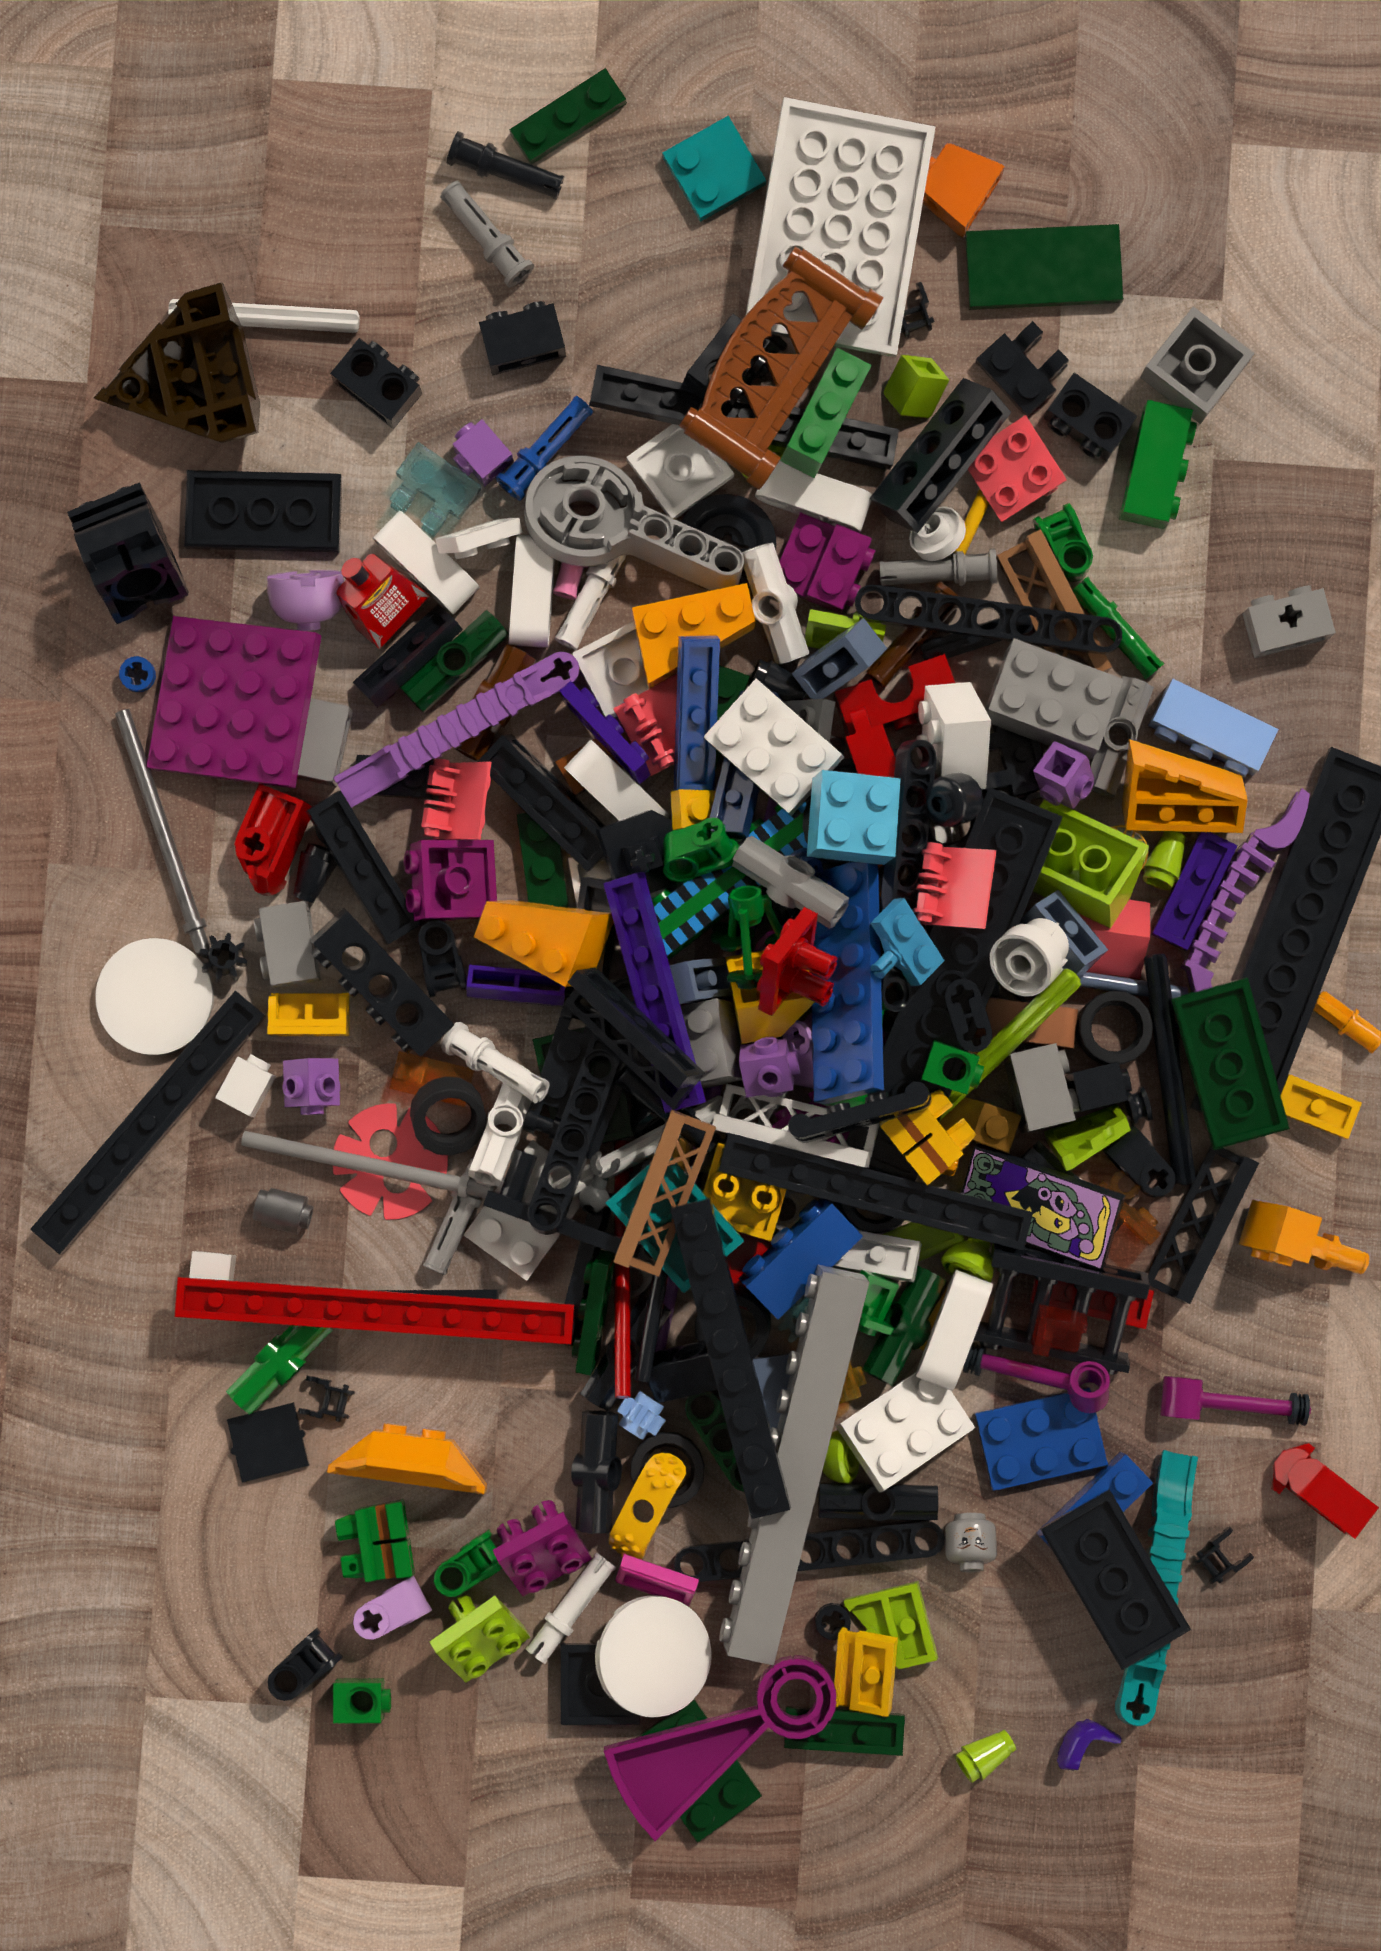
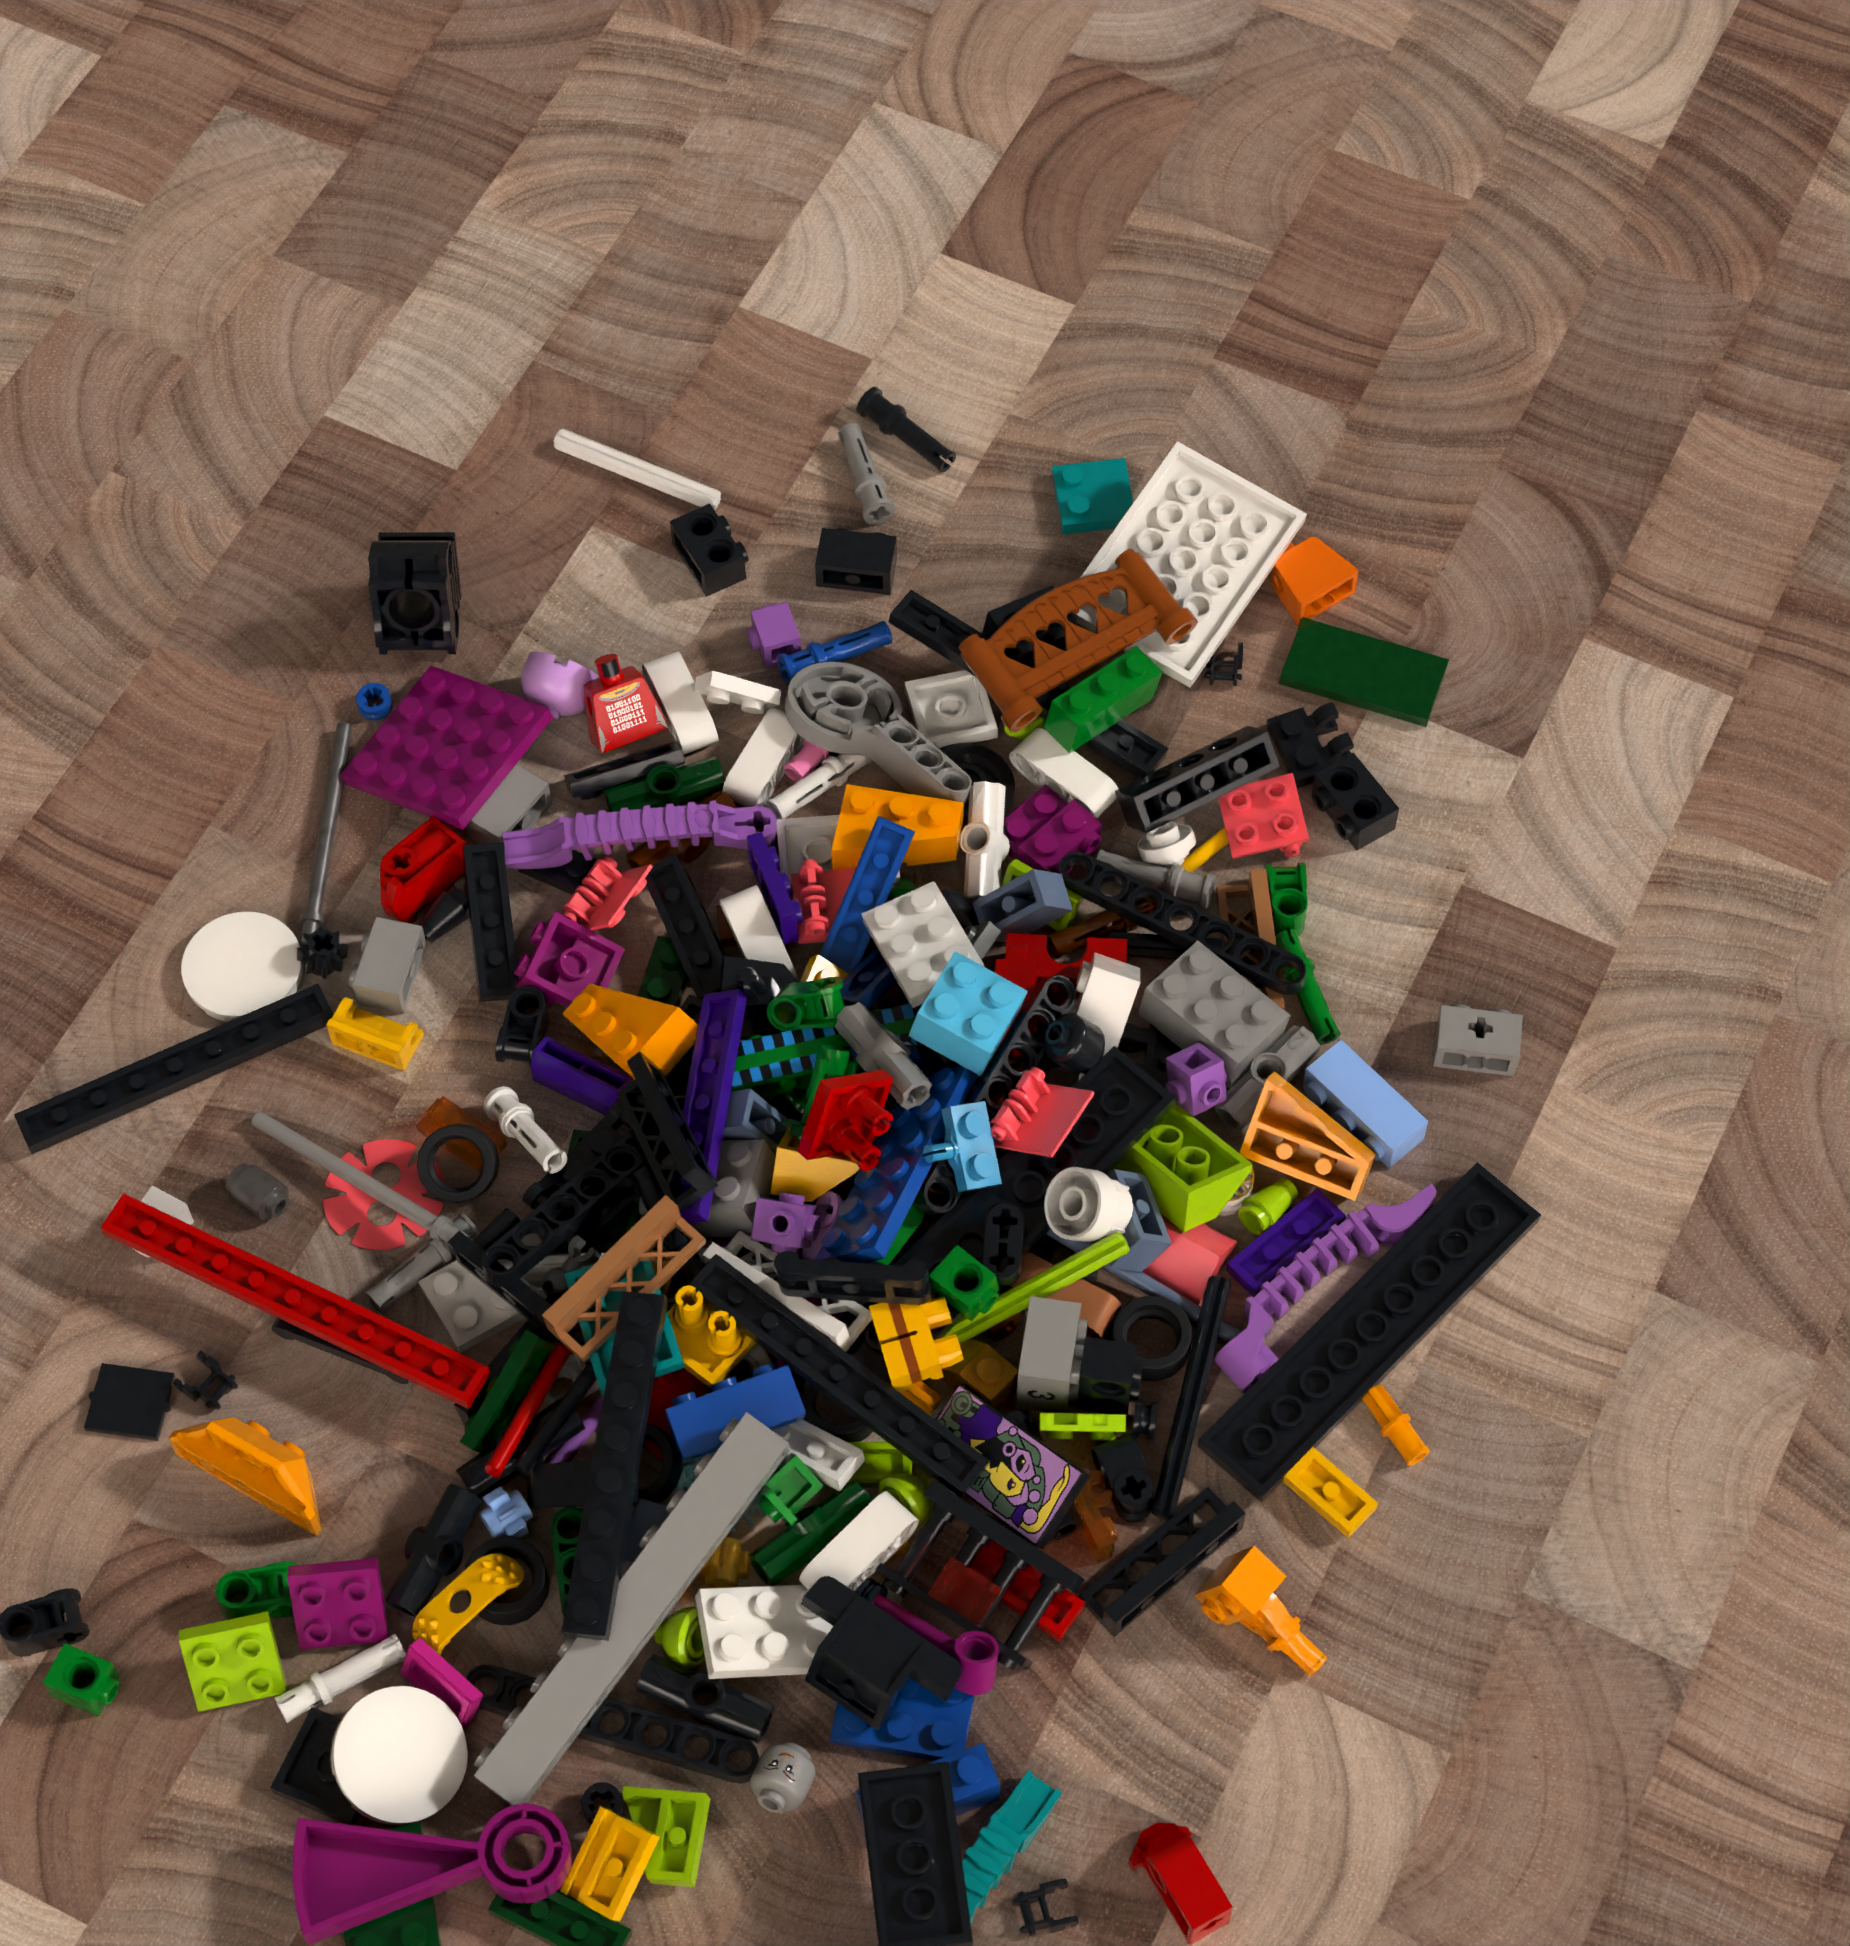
camera: 25 degrees right, 25 degrees down
dark brown wedge [94,282,260,443] -> none
black tile [184,470,342,552] -> none
white brick [215,1054,277,1117] -> none
green piece [226,1325,334,1415] -> none
medium lavender brick [283,1058,340,1115] -> none
black brick [310,908,454,1057] -> none
green hips [335,1499,415,1582] -> none
lavender piece [353,1575,432,1640] -> none
clear light blue plate [389,442,481,537] -> none
white piece [468,1083,532,1187] -> none
dark green plate [509,68,627,165] -> none
lime panel [884,354,949,418] -> none
green brick [1119,400,1197,529] -> none
light grey brick [1140,306,1255,424] -> none
magenta piece [1160,1376,1311,1426] -> none
dark green tile [1170,977,1290,1150] -> none
none -> black plate [801,1576,961,1730]

